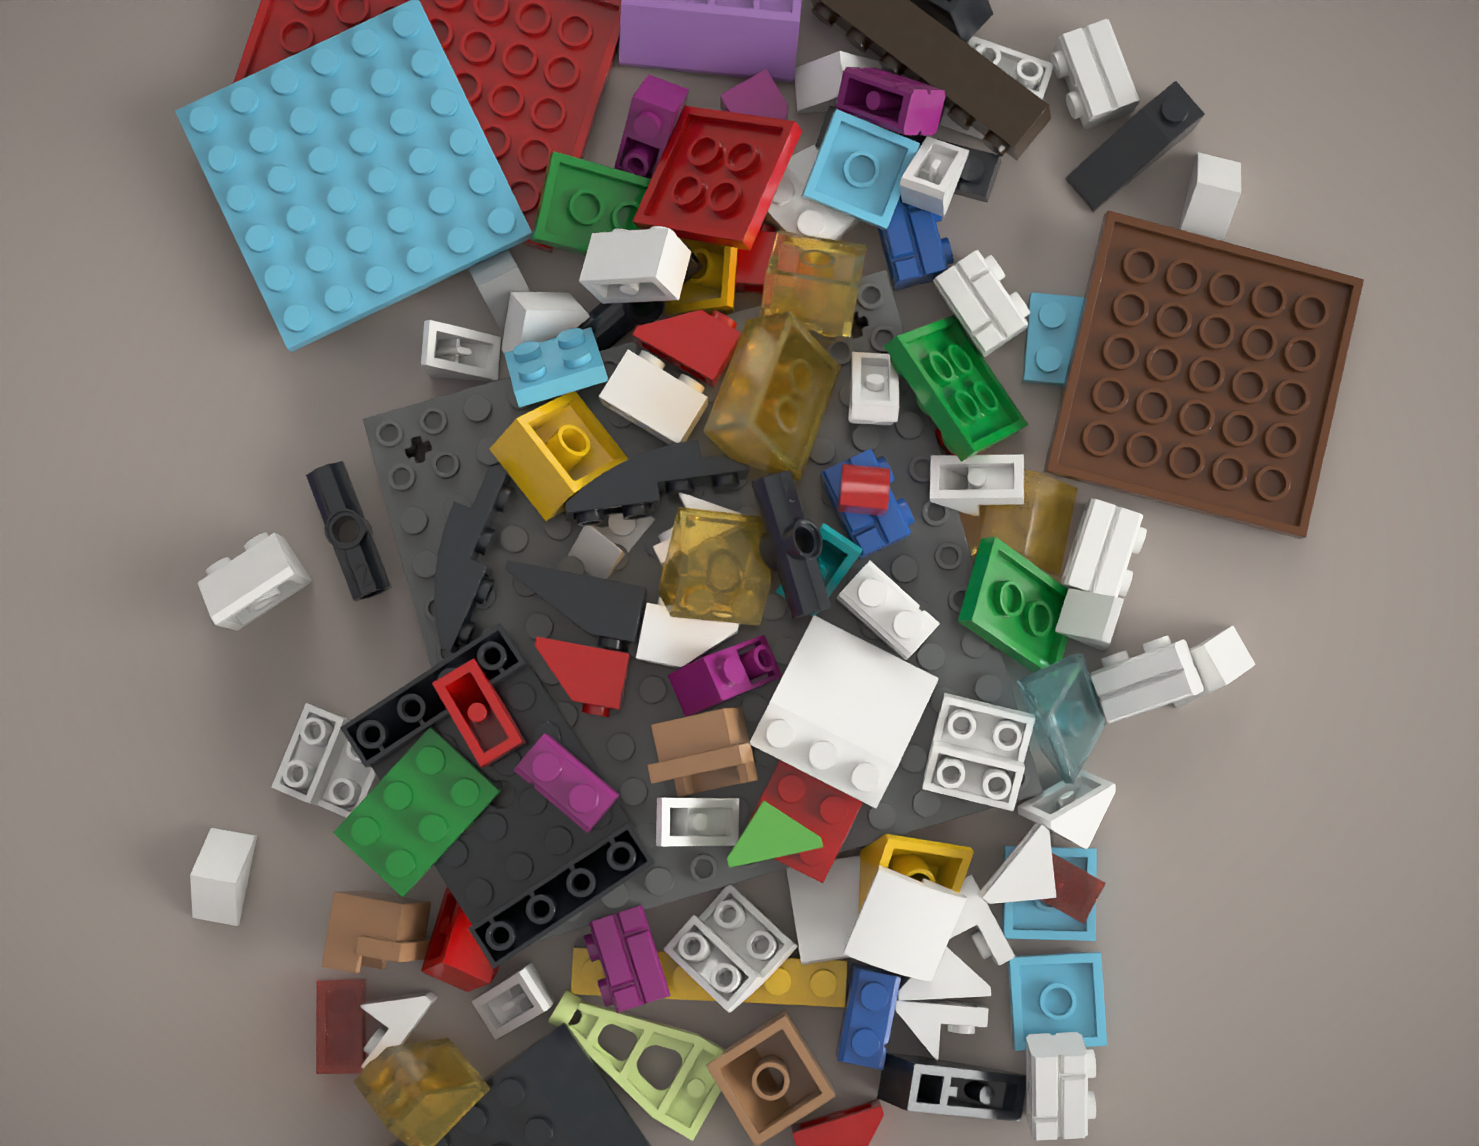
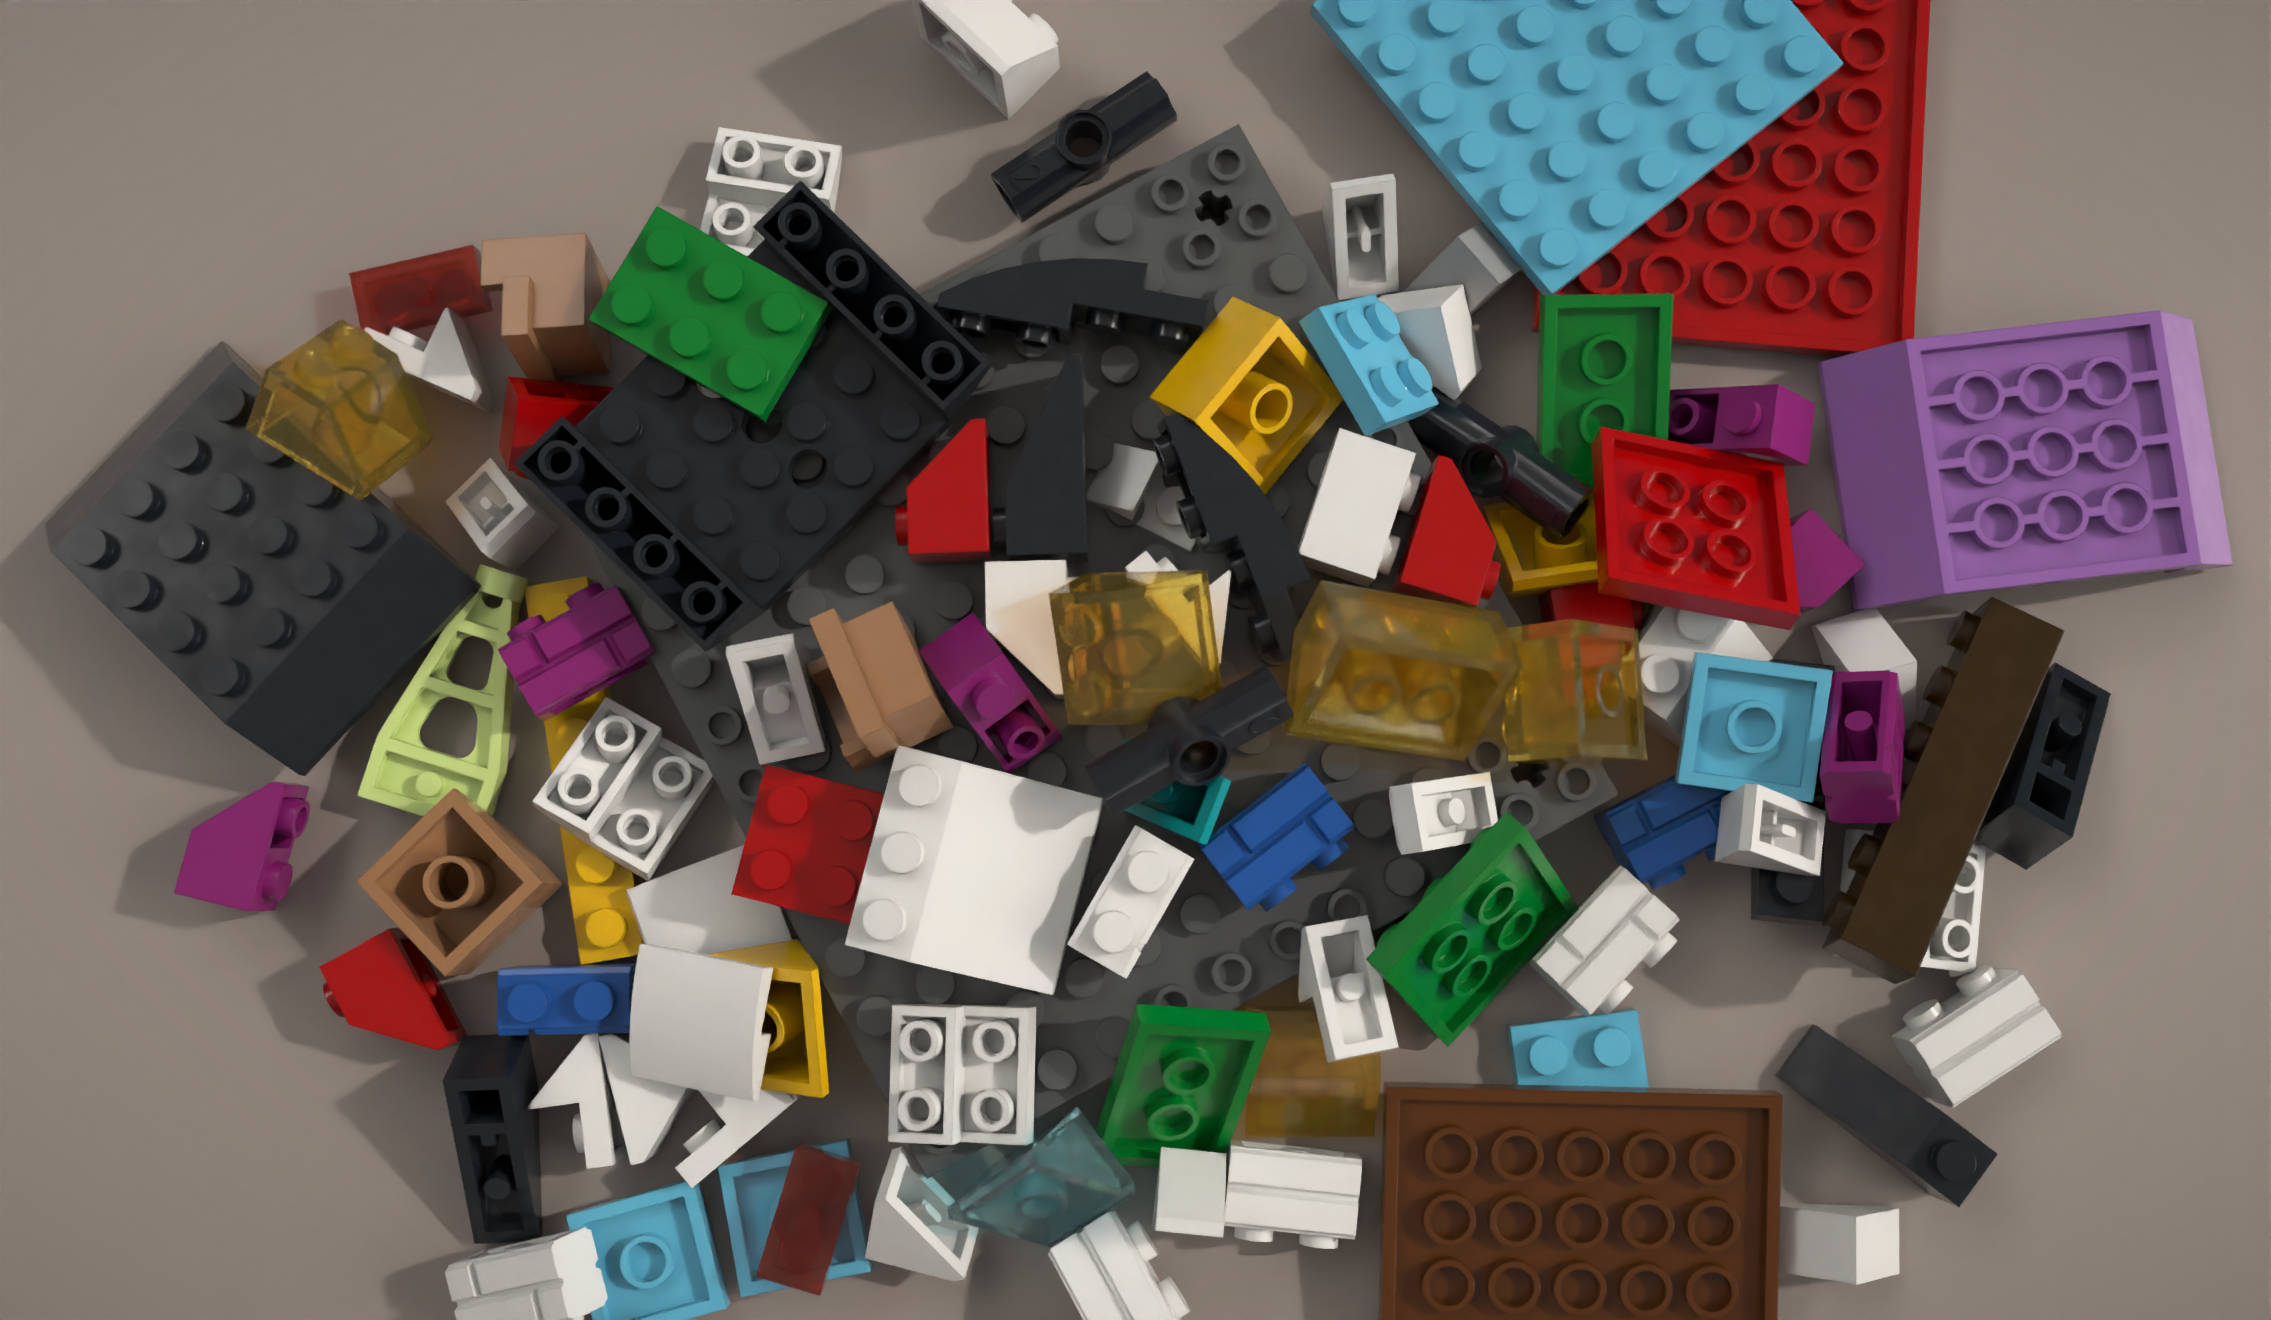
camera: 75 degrees right, 0 degrees up
white slope [190,828,257,926] -> none
red slope [432,659,526,767] -> none
magenta brick [514,733,621,833] -> none
white brick [579,226,691,304] -> none
bright green slope [727,800,823,868] -> none
red brick [837,463,890,516] -> none
white slope [977,823,1056,904] -> none

